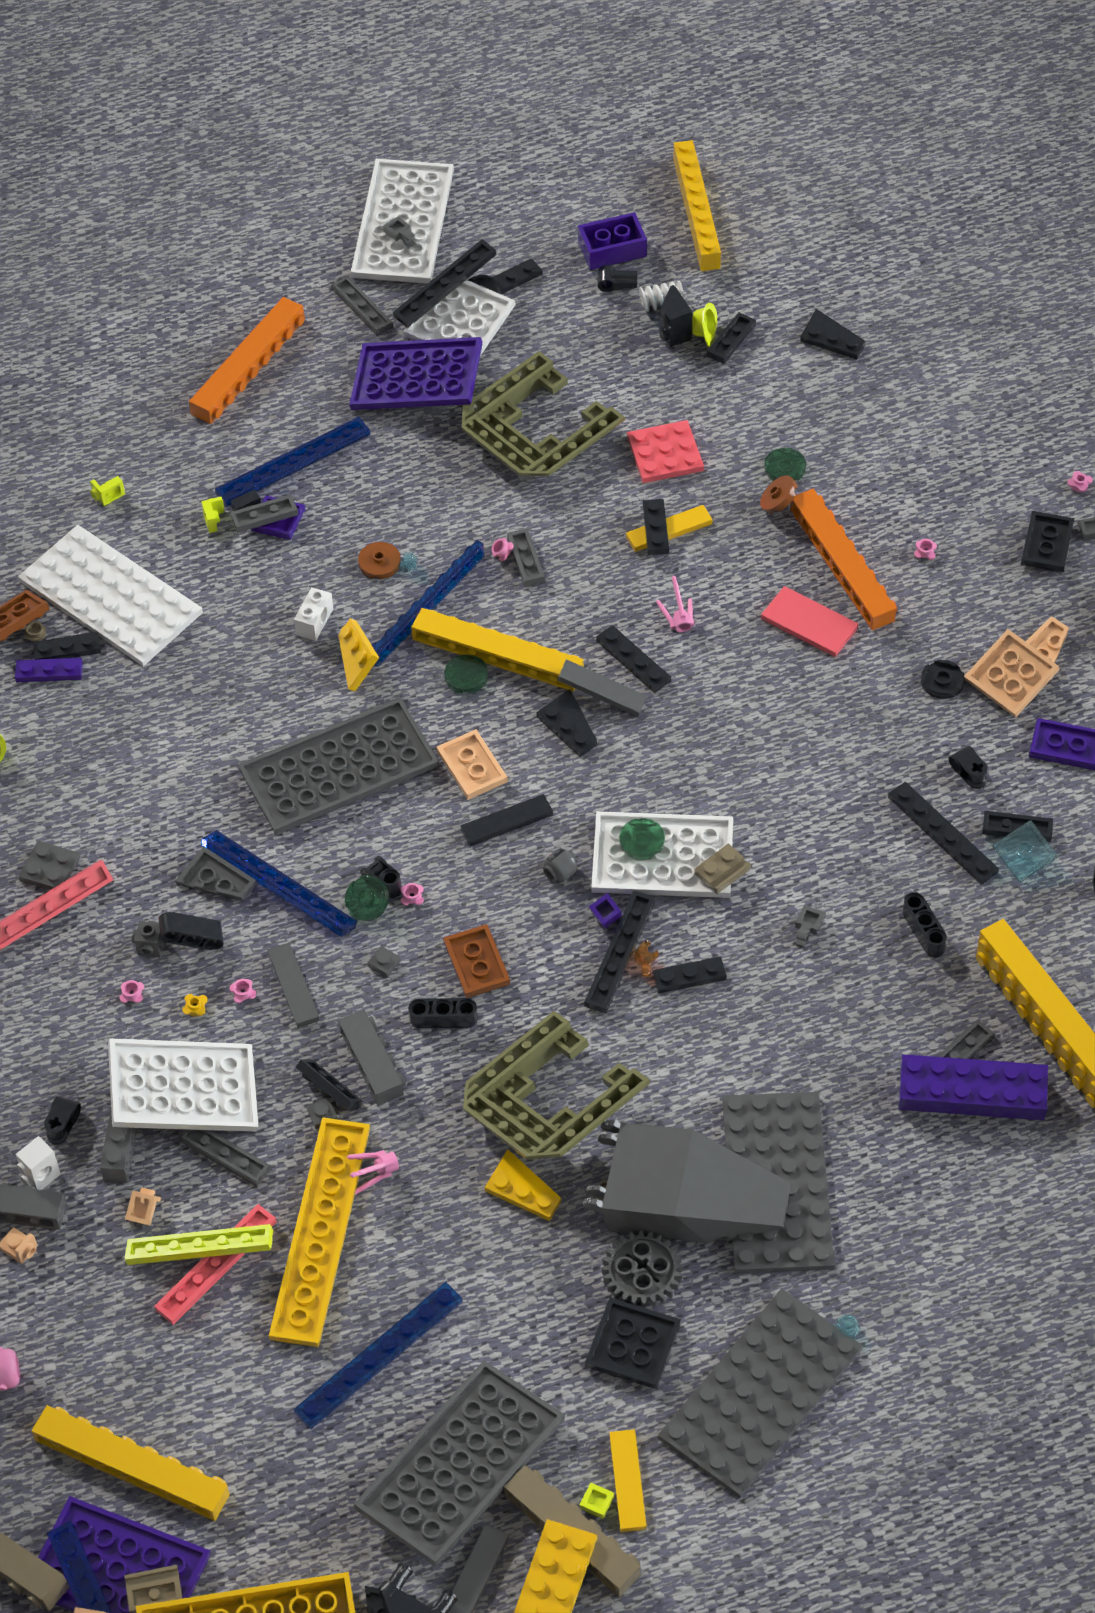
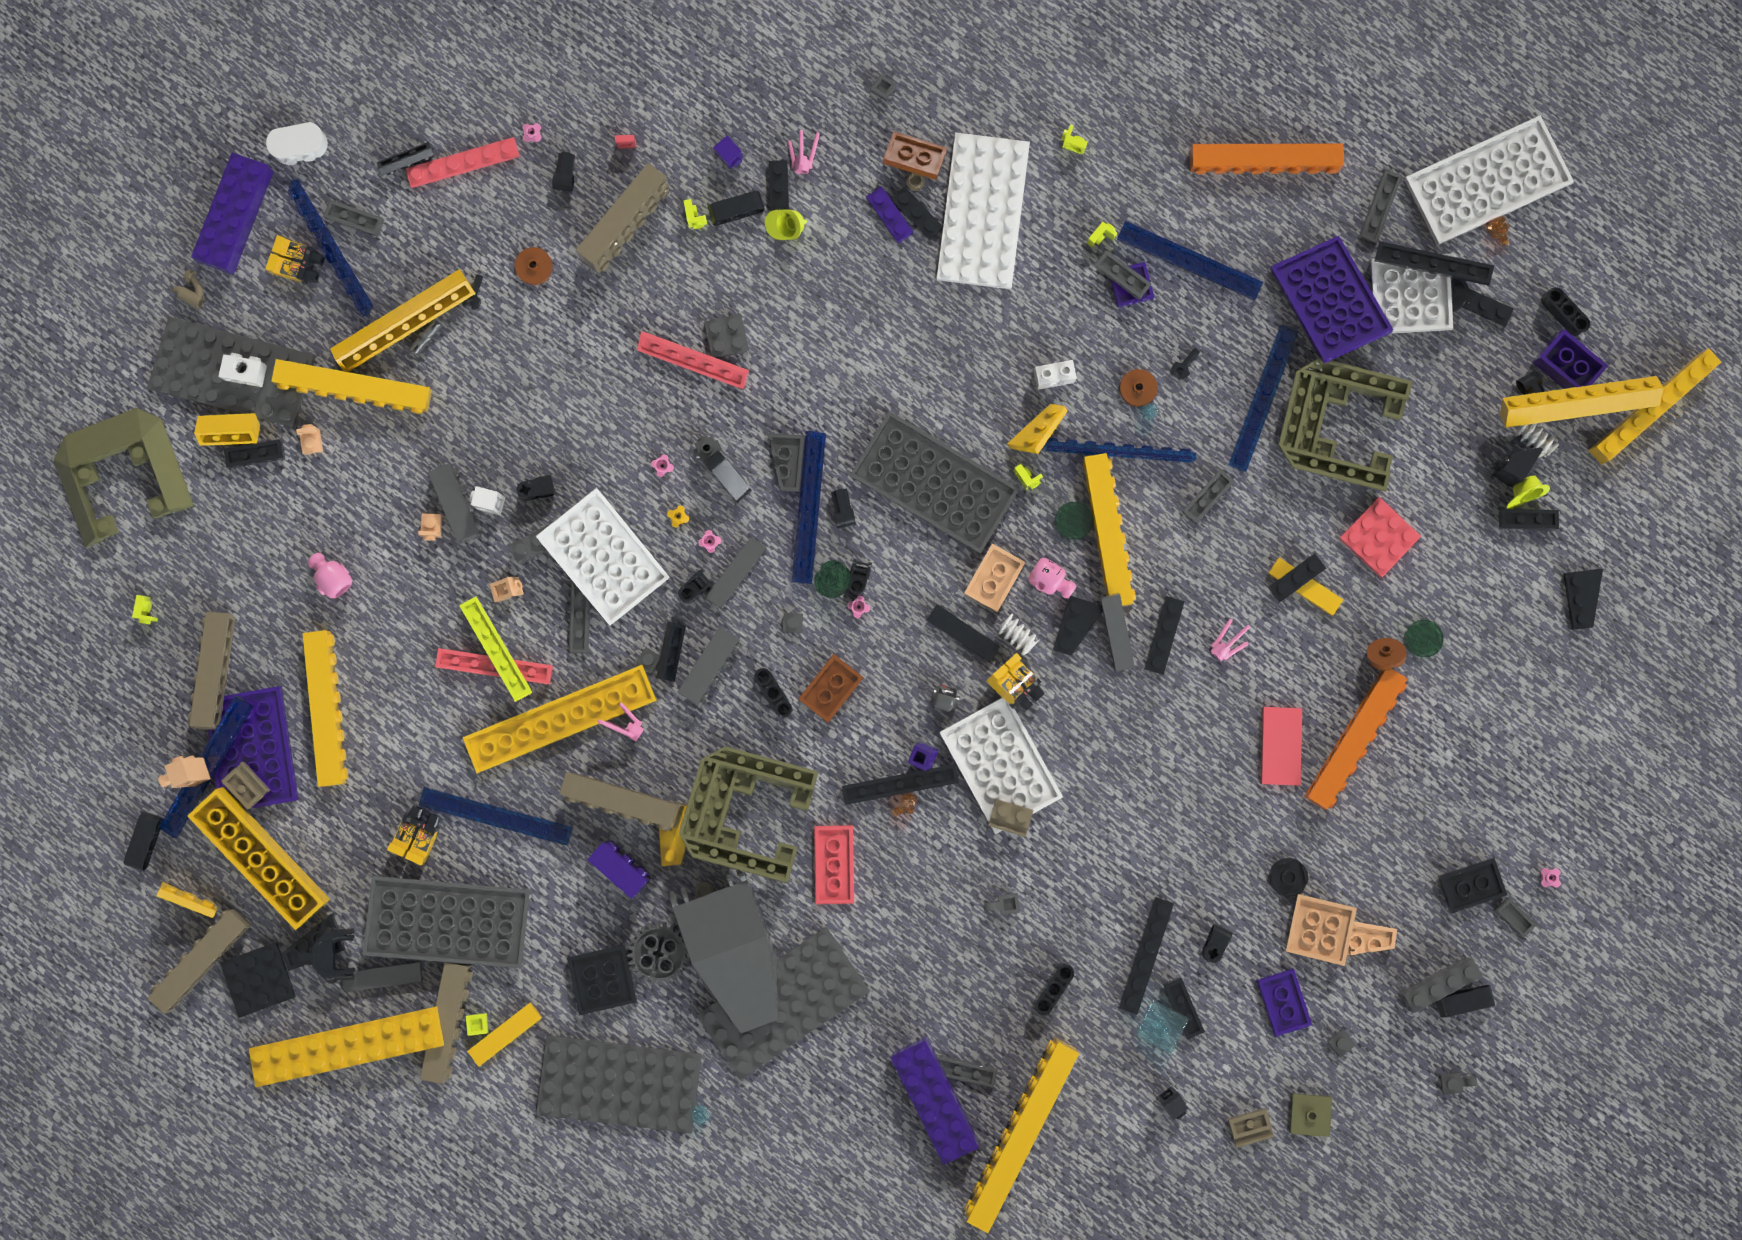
camera: 55 degrees right, 30 degrees up
black piece [230,490,261,511] -> none
dark grey plate [383,216,416,249] -> none
bright pink plate [492,538,514,561] -> none
clear green tile [619,818,665,860] -> none
black plate [652,956,727,994] -> none
bright pink plate [914,539,937,560] -> none
none -> hips [387,806,441,865]
none -> dark tan brick [559,772,684,831]
none -> dark purple brick [587,841,651,899]
none -> black piece [678,569,715,604]
none -> coral tile [814,825,854,904]
none -> black piece [831,489,856,529]
none -> hips [986,653,1045,713]
none -> white piece [998,614,1040,656]
none -> neon yellow bracket [1013,464,1043,490]
none -> bright pink piece [1028,558,1076,598]
none -> black bar [1171,348,1200,381]
none -> clear blue plate [1228,325,1298,472]
none -> clear orange piece [1487,216,1510,246]
none -> yellow brick [1500,376,1664,428]
none -> black beam [1541,287,1590,336]

